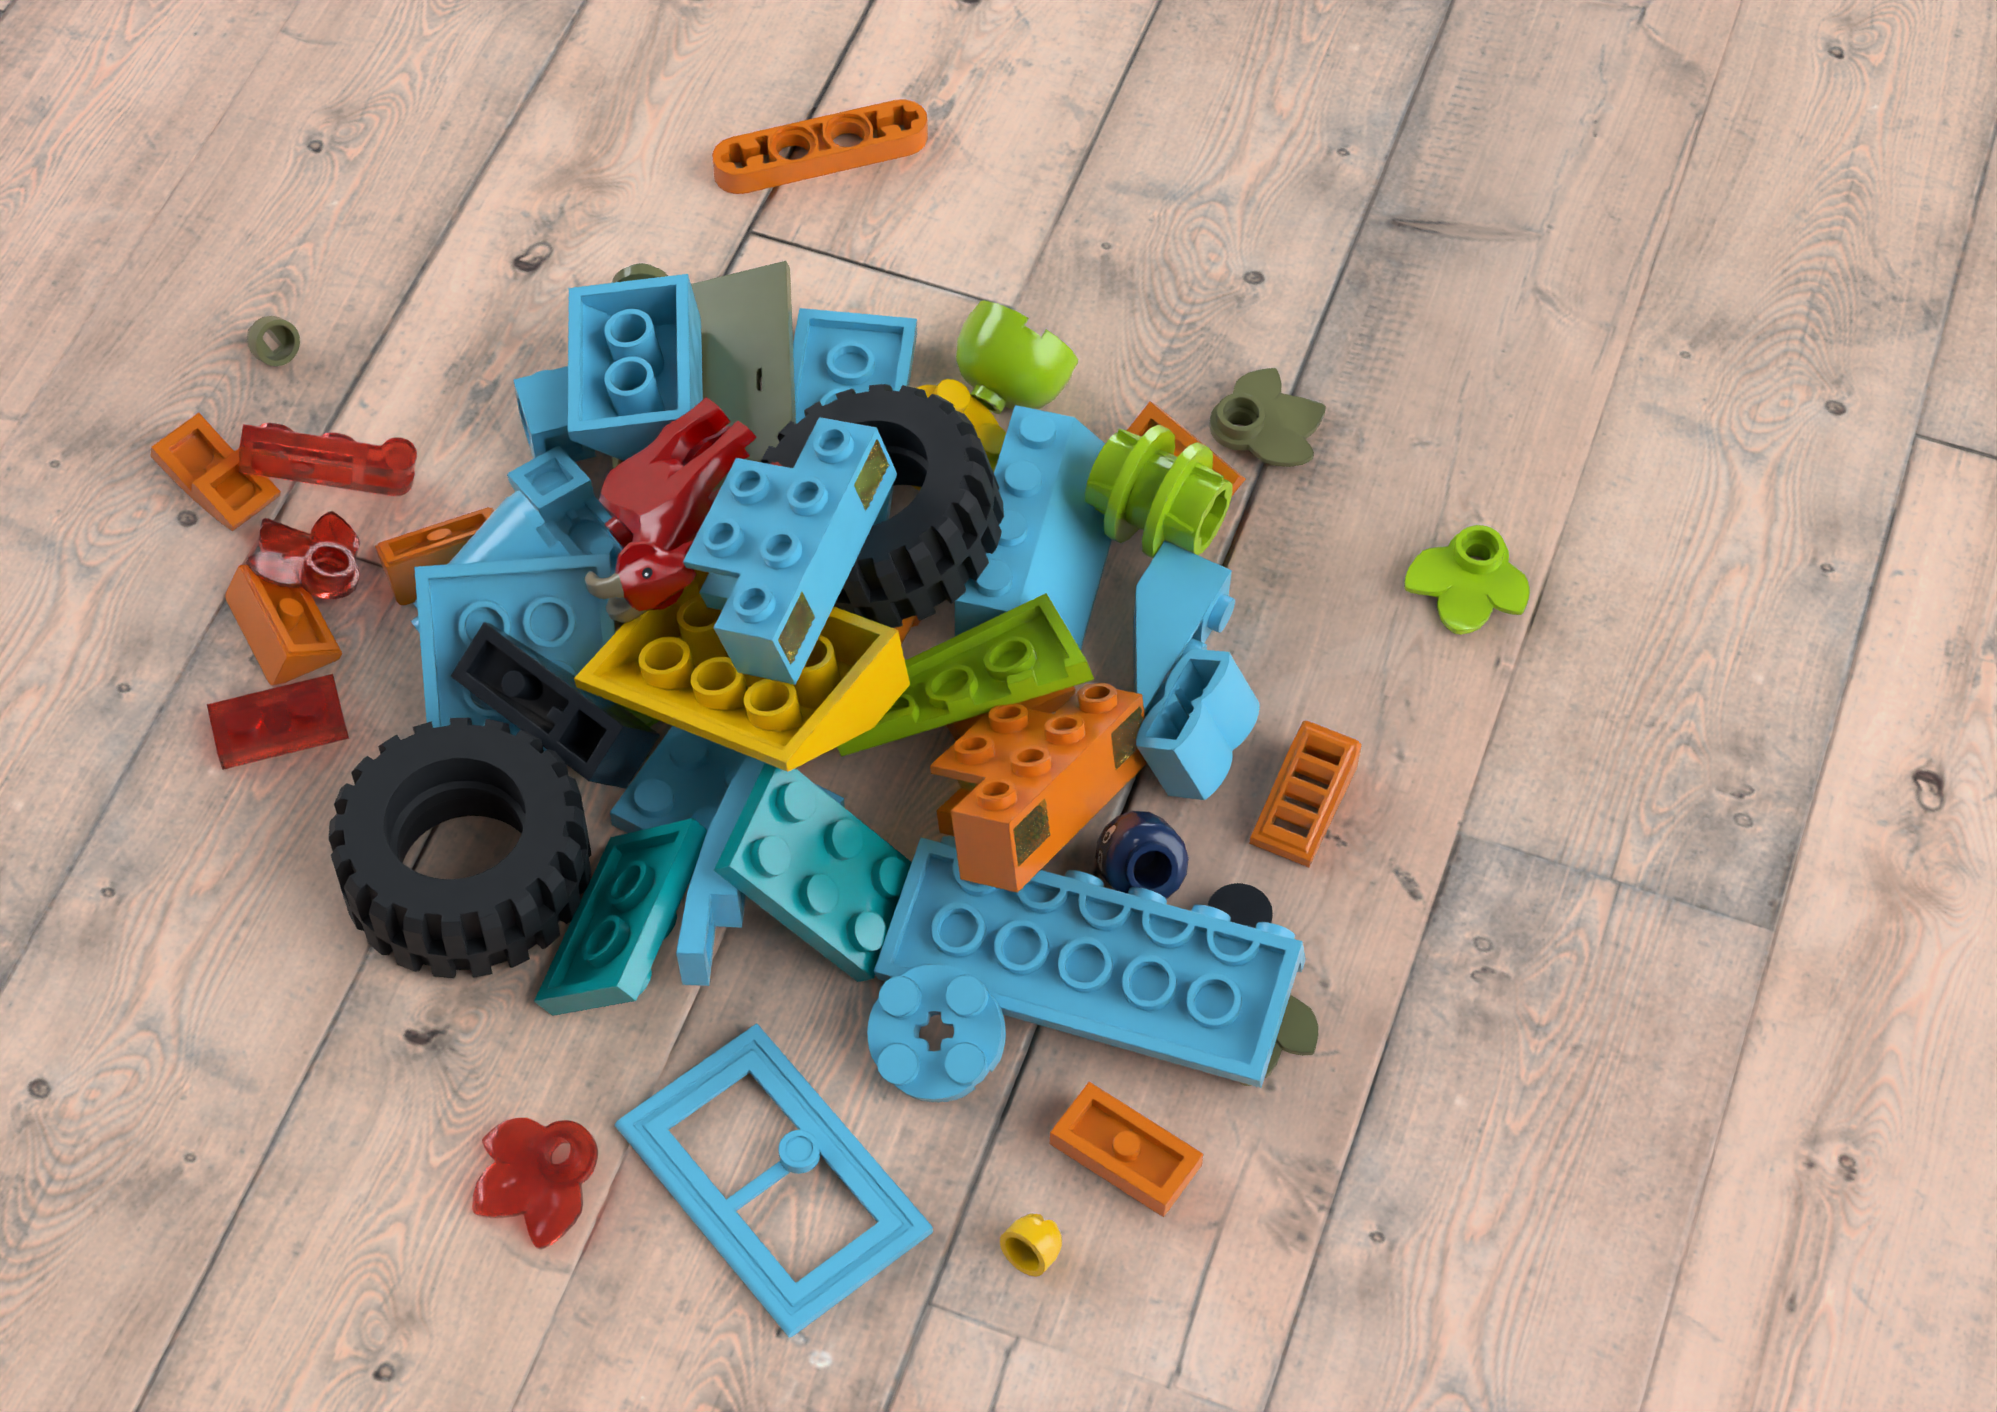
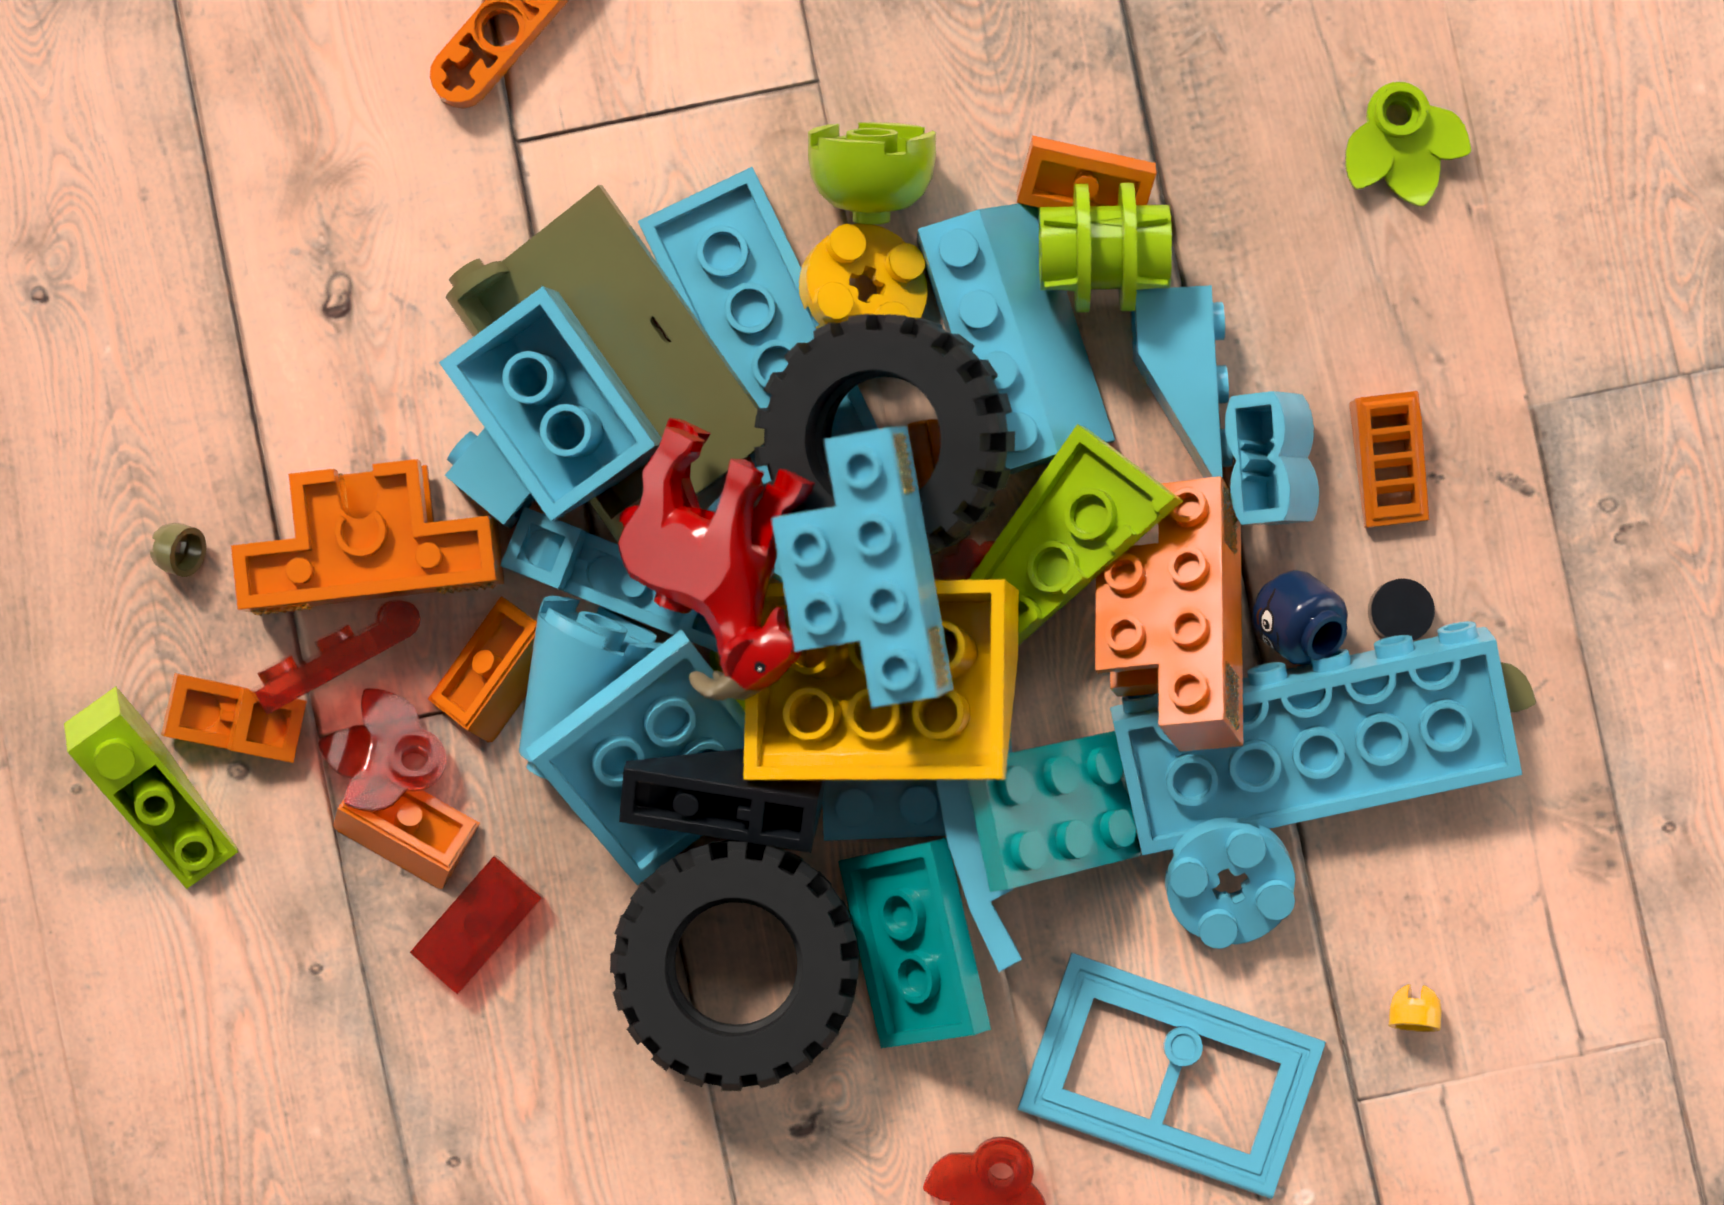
camera: 25 degrees left, 30 degrees up
orange plate [1049,1082,1204,1217] -> none
olive plate [1209,368,1326,467] -> none
none -> lime slope [64,686,238,889]
none -> orange piece [231,459,505,616]

